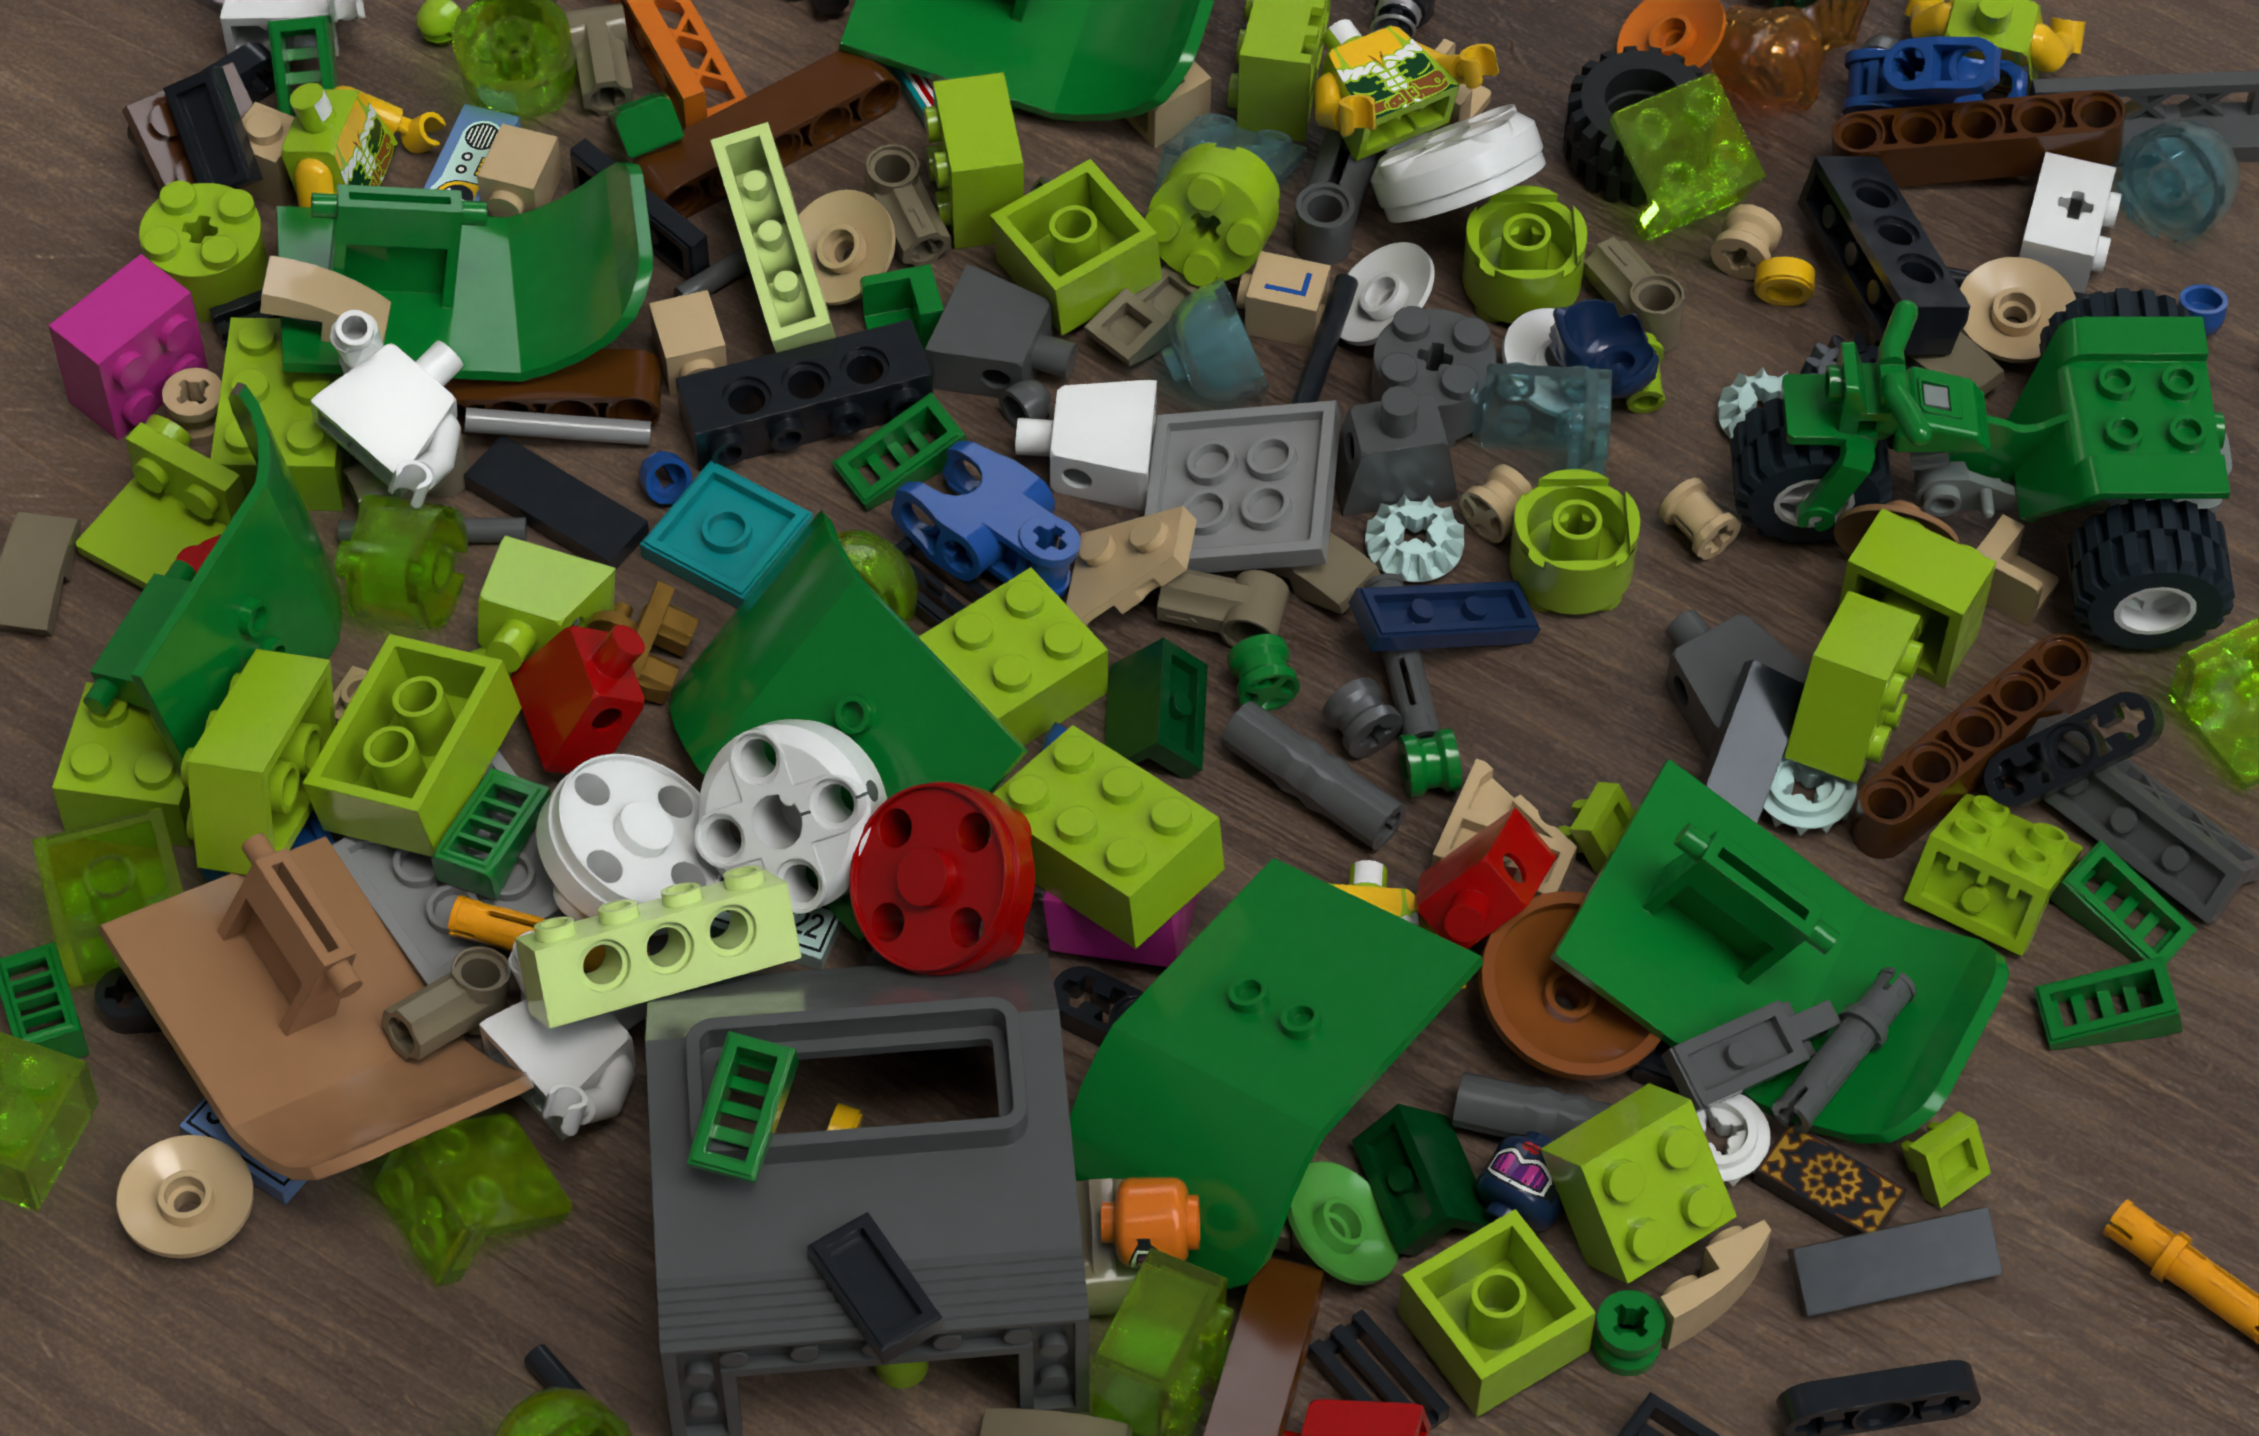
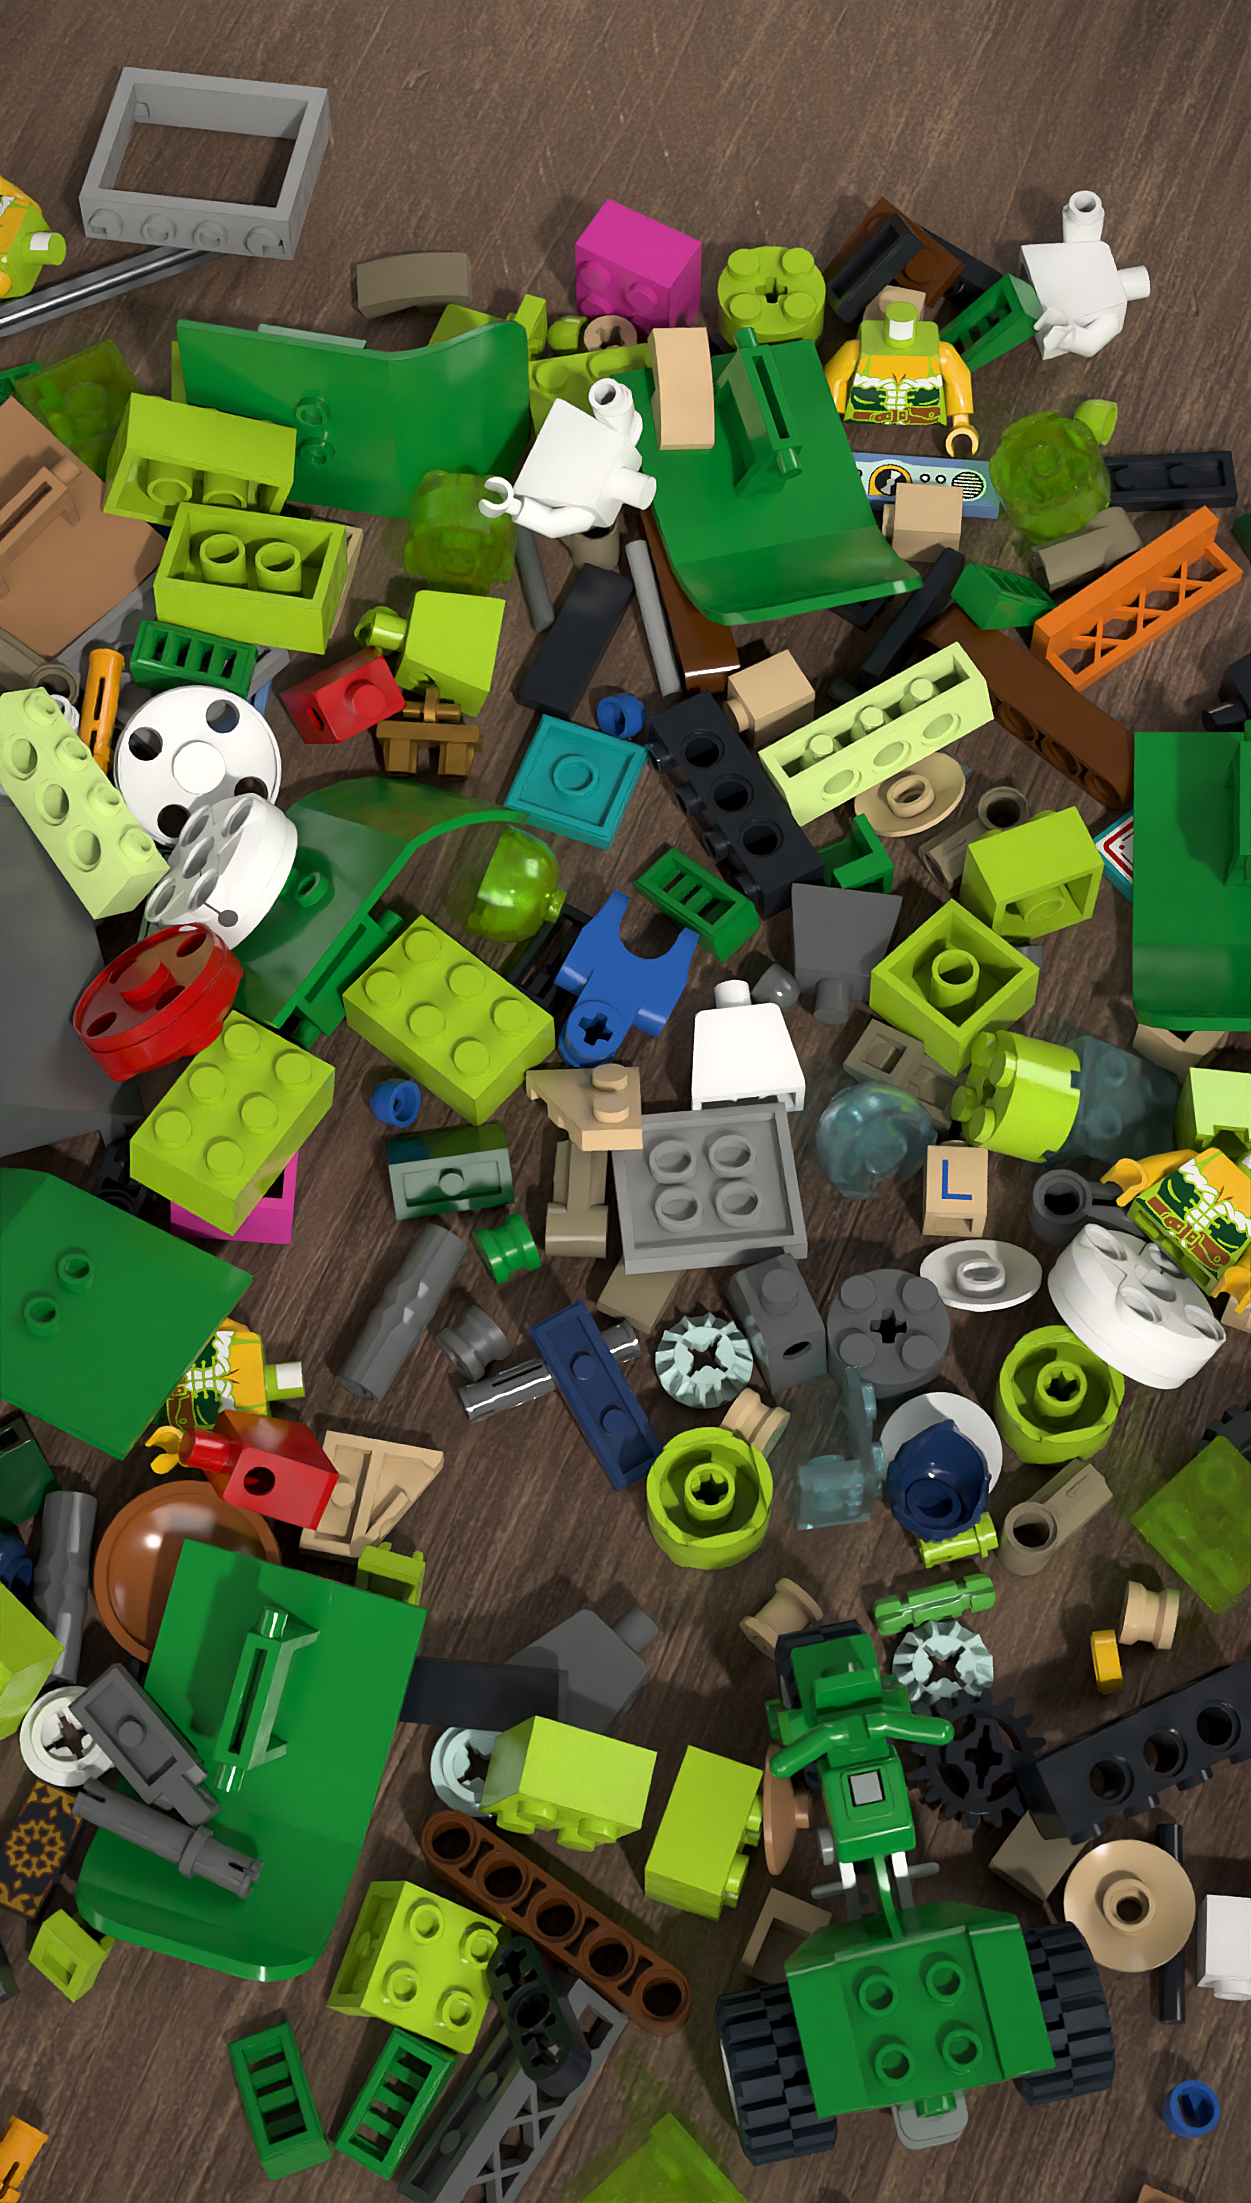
camera: 80 degrees right, 10 degrees up
black bar [1292,274,1358,404] -> none
green wheel [1397,727,1462,799] -> none
none -> bright green axle [872,1572,996,1636]

